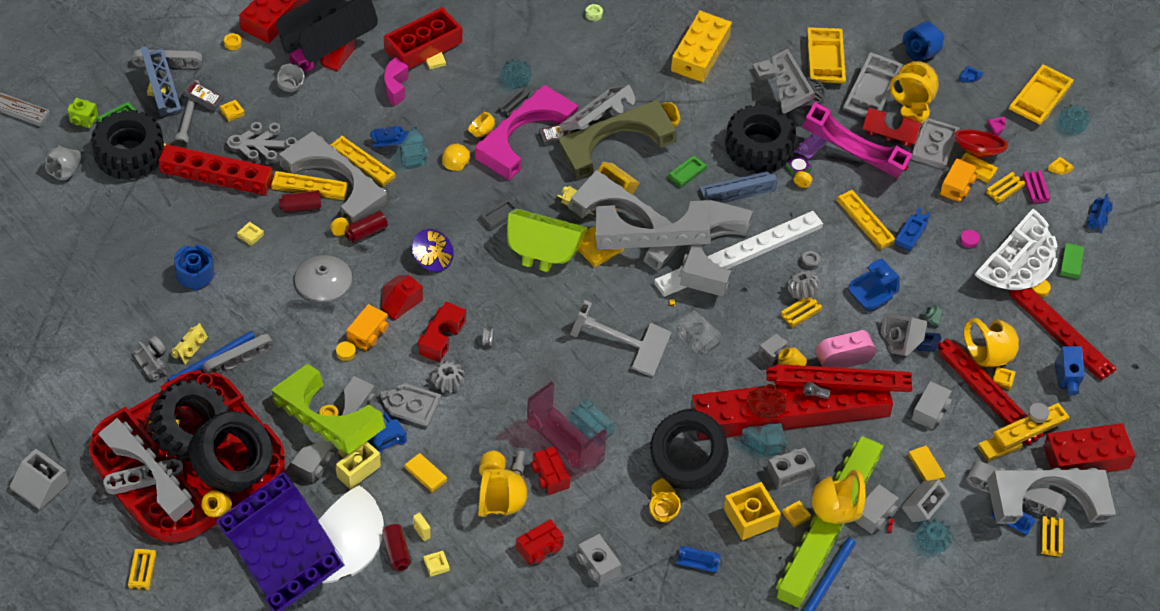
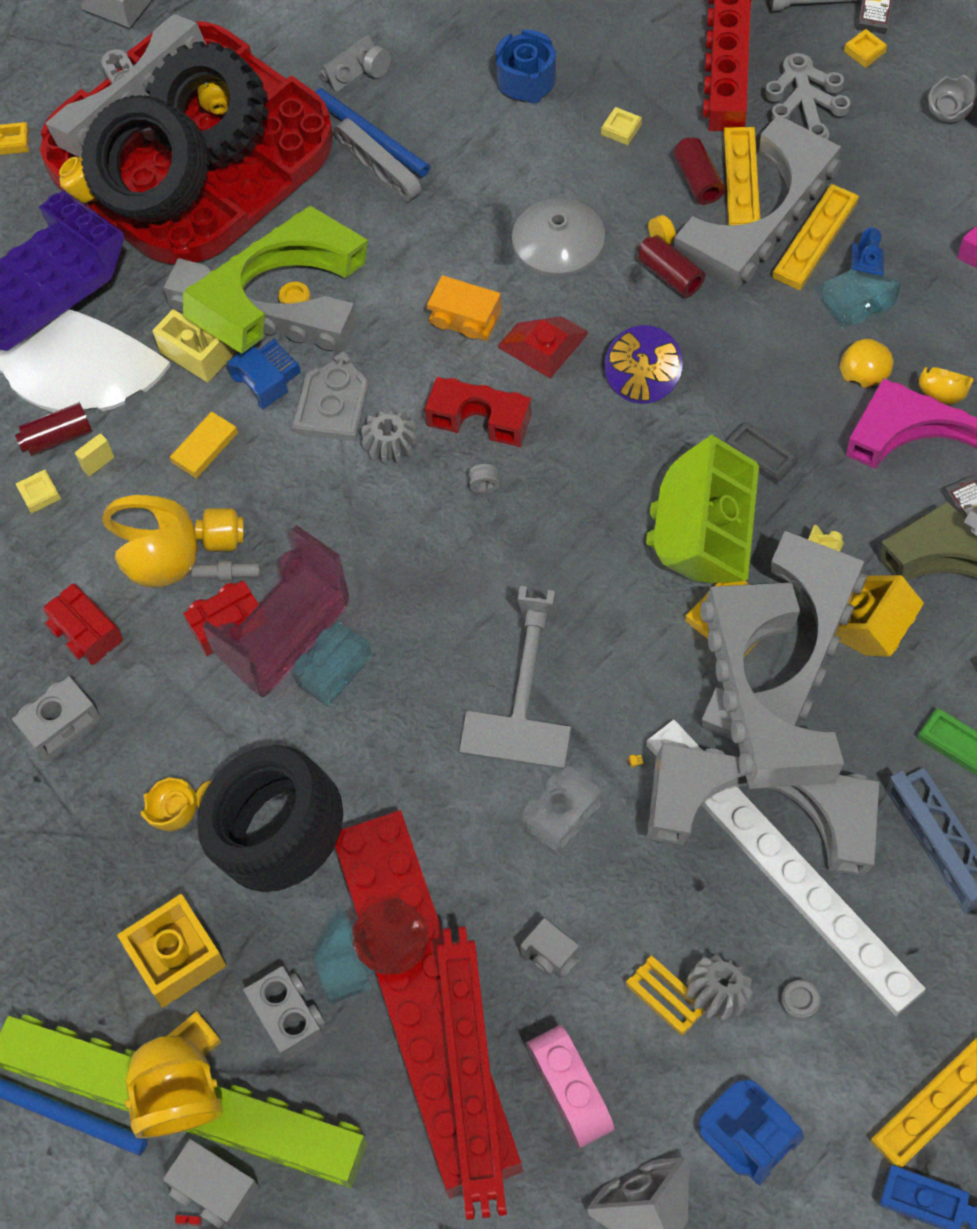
camera: 90 degrees right, 10 degrees up
light yellow hinge [171,323,208,364] -> none
yellow tile [336,341,356,361] -> none
blue hinge [677,545,721,573] -> none
yellow head [778,347,807,366] -> none
flat silver arm [803,382,830,400] -> none

